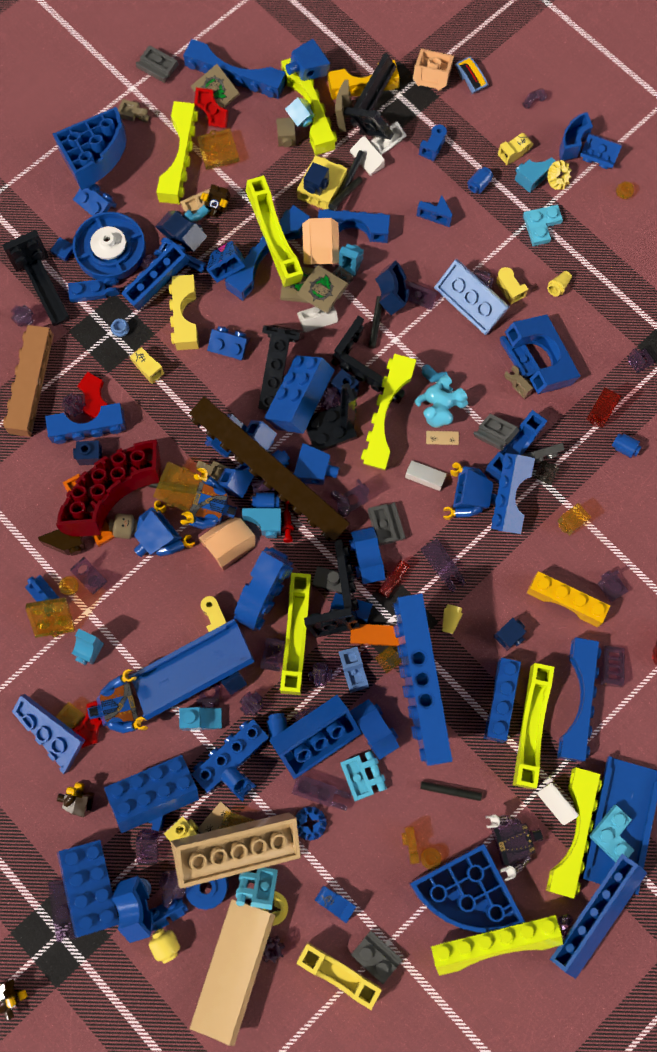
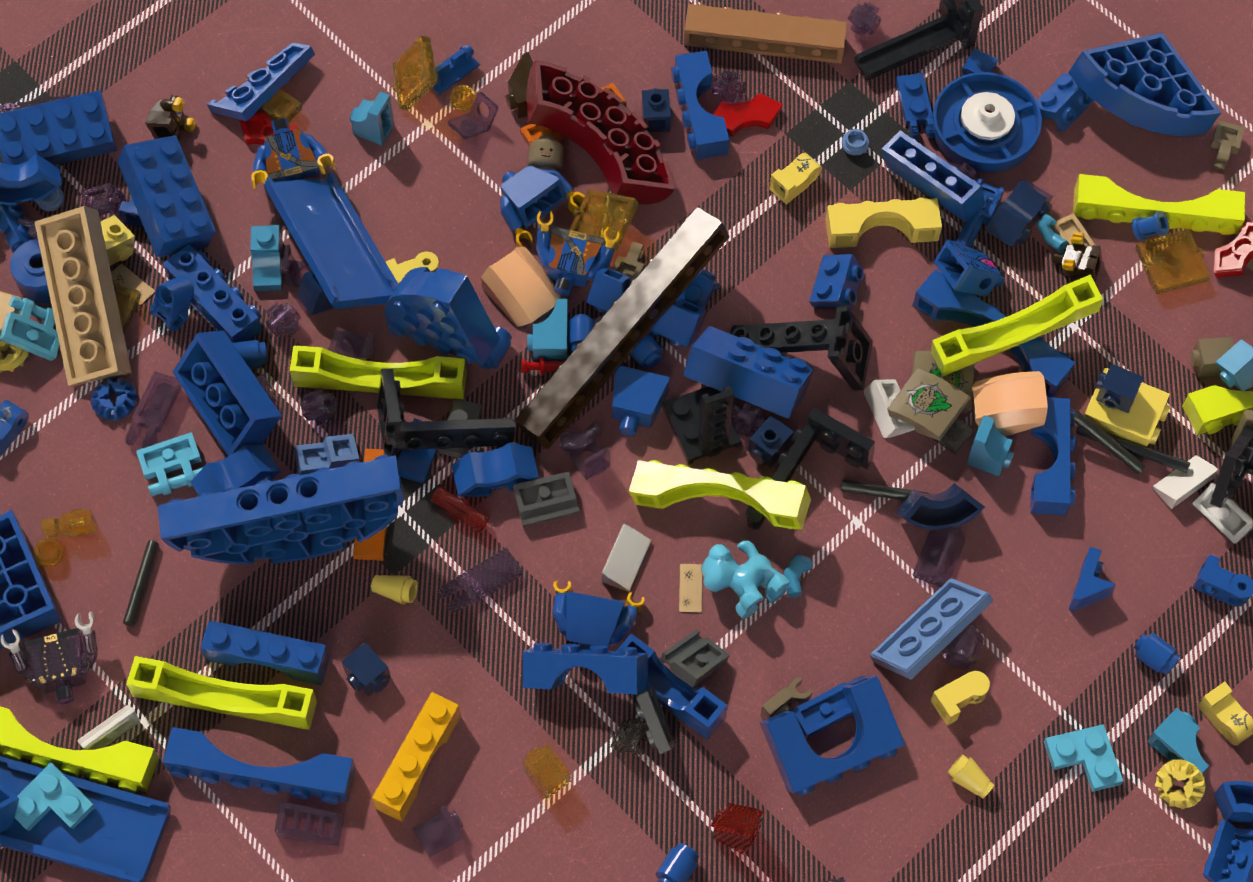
camera: 90 degrees right, 10 degrees down
none -> blue bush [1132,211,1169,242]

